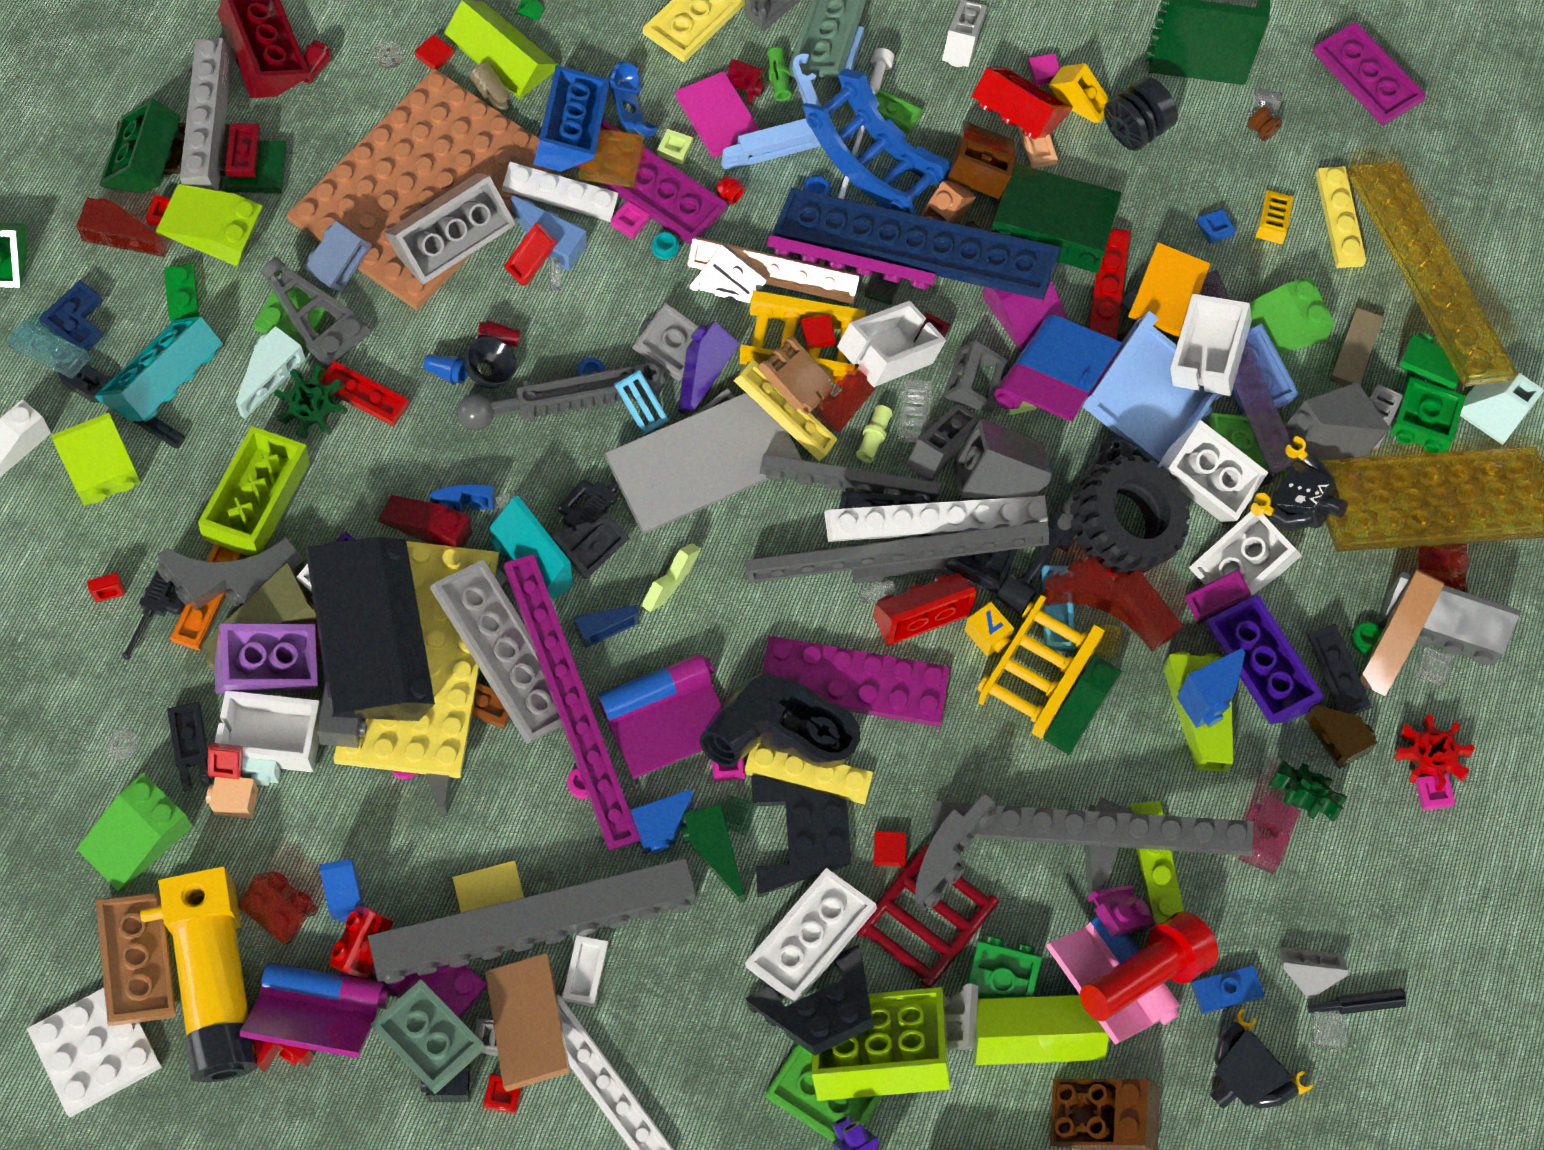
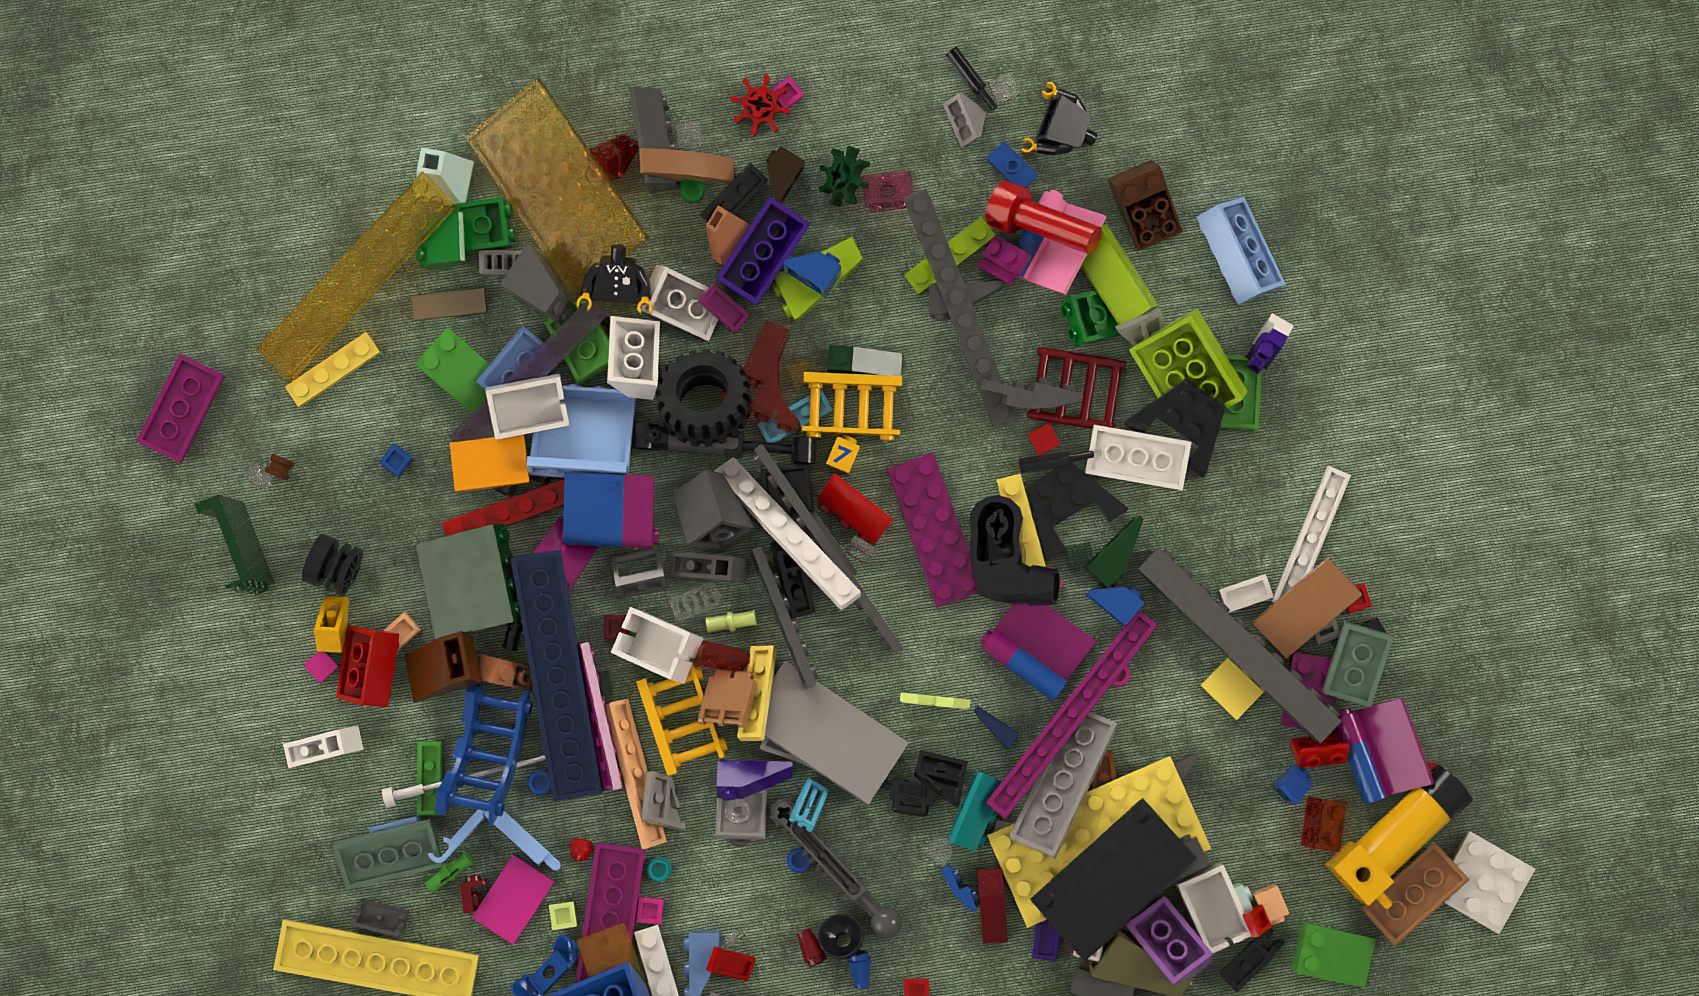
camera: 110 degrees left, 20 degrees up
red tile [801,314,835,350] -> none
yellow slope [1255,190,1294,244] -> none
none -> nougat slope [706,205,750,266]
none -> clear plate [725,798,750,824]
none -> black axle [1019,451,1094,473]

